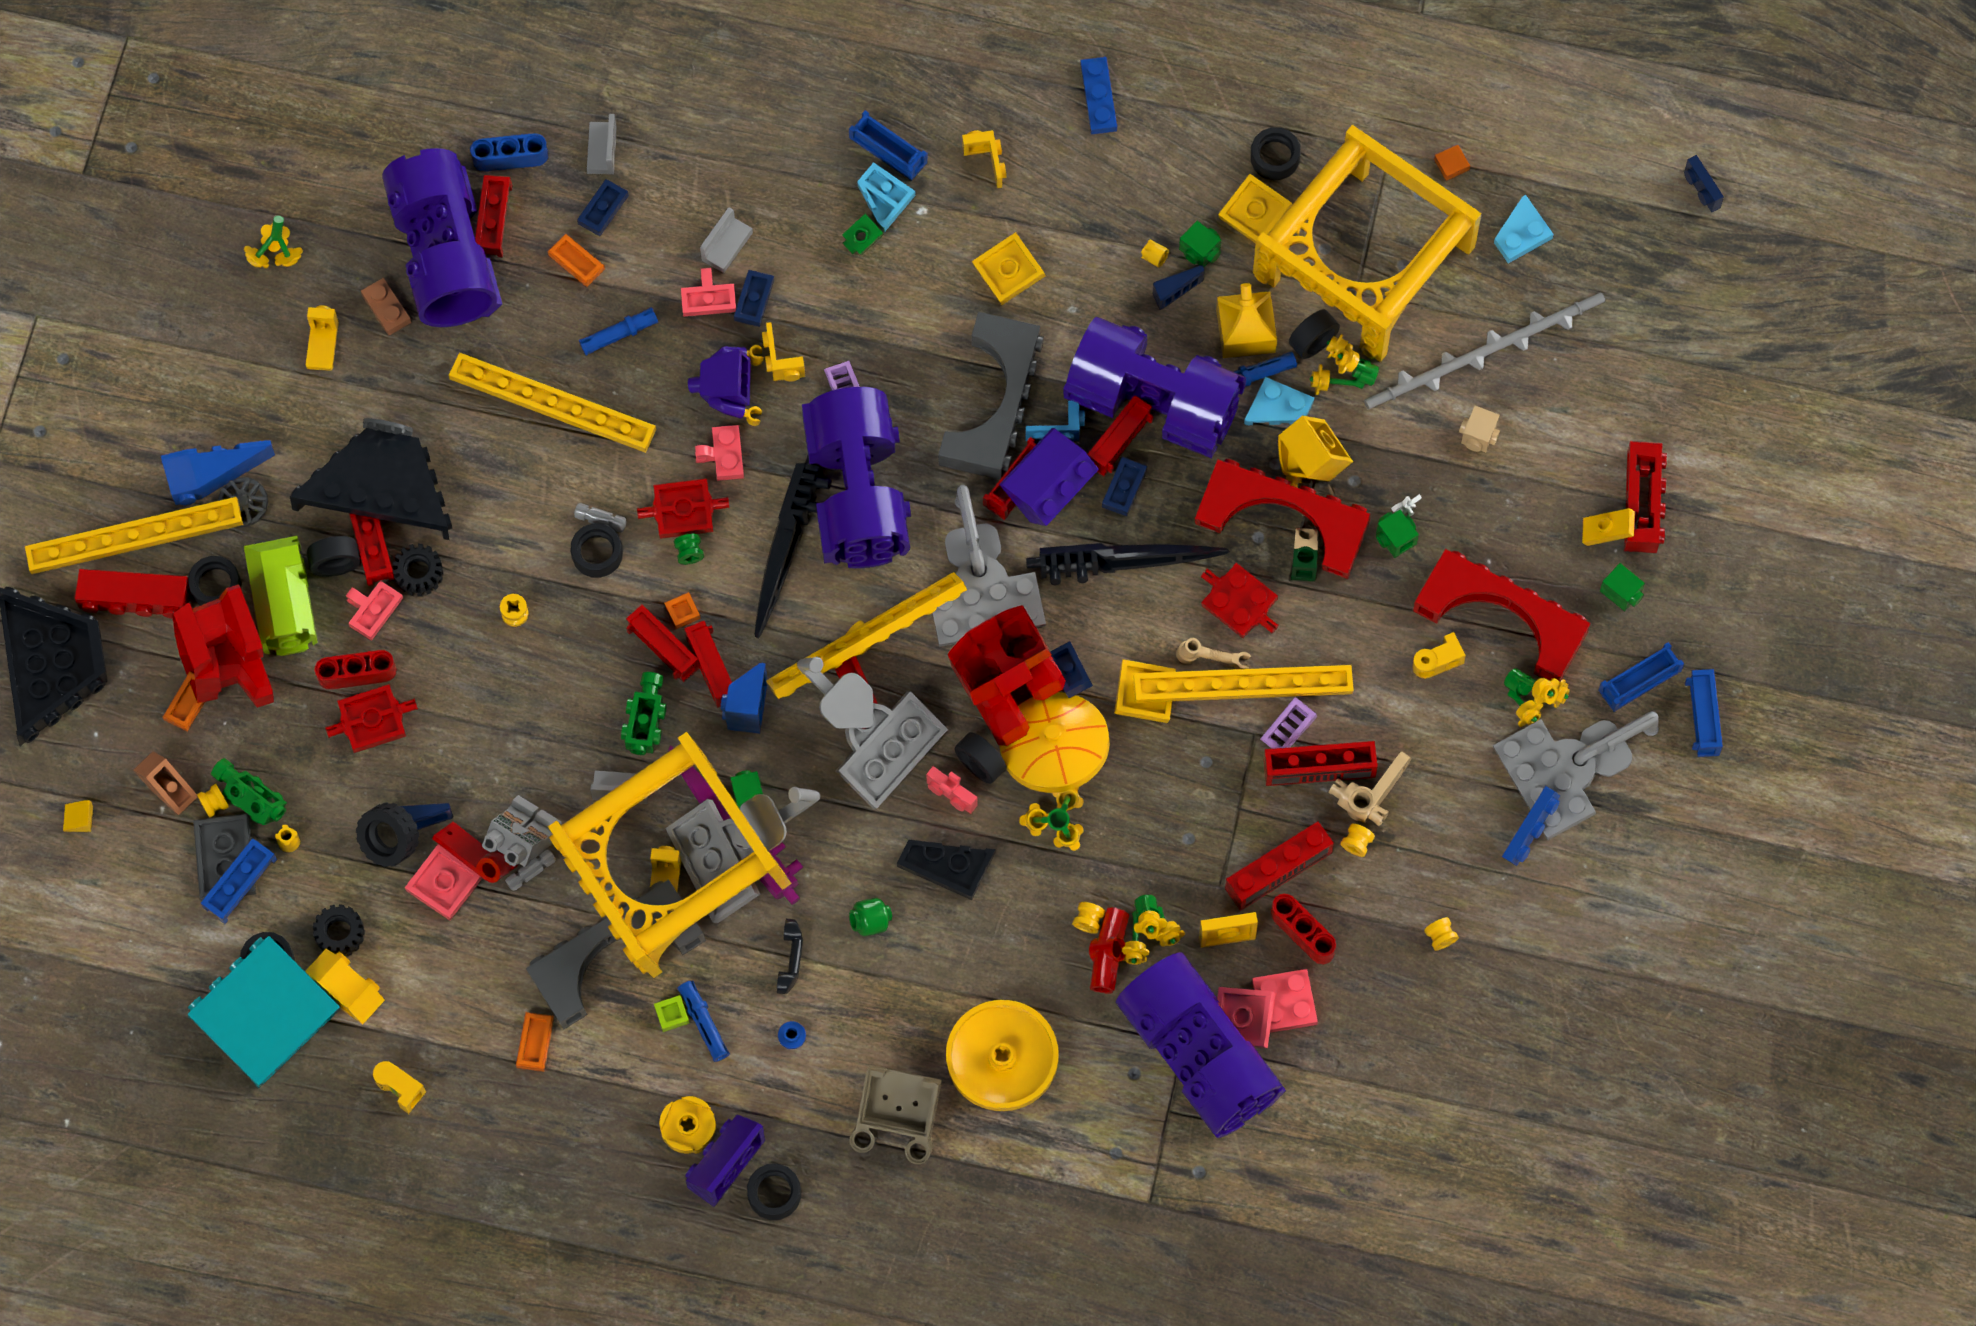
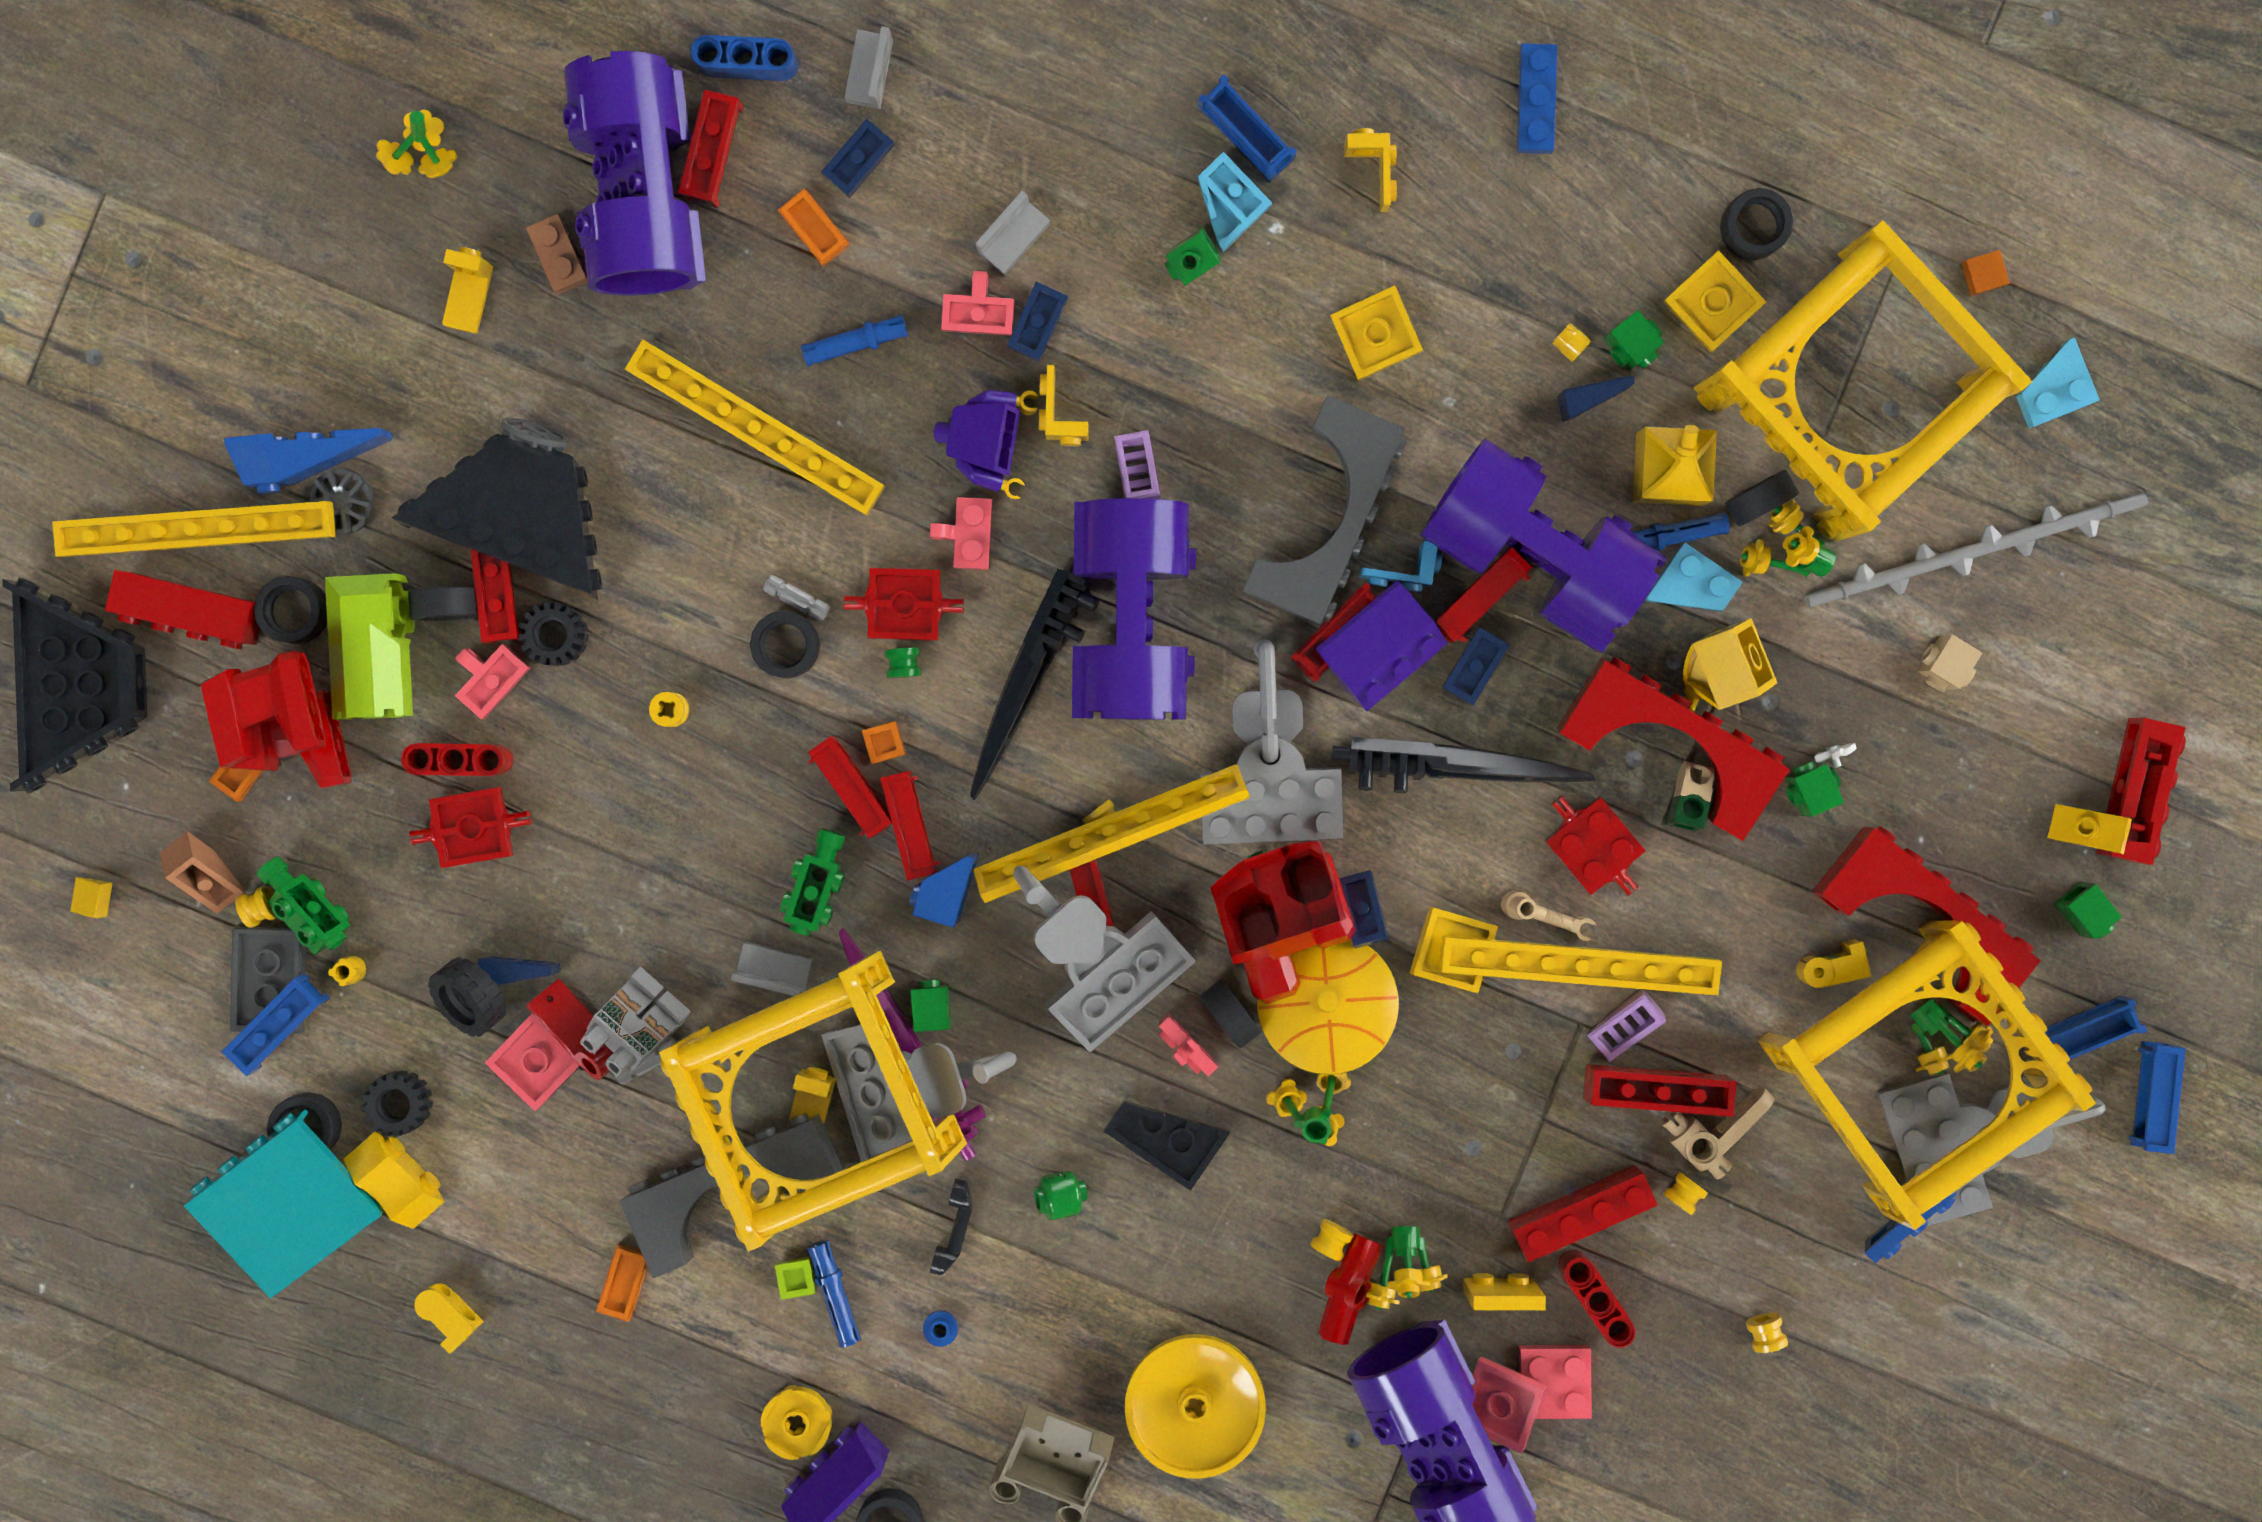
camera: 10 degrees right, 20 degrees up
none -> yellow arch [1757,920,2096,1230]

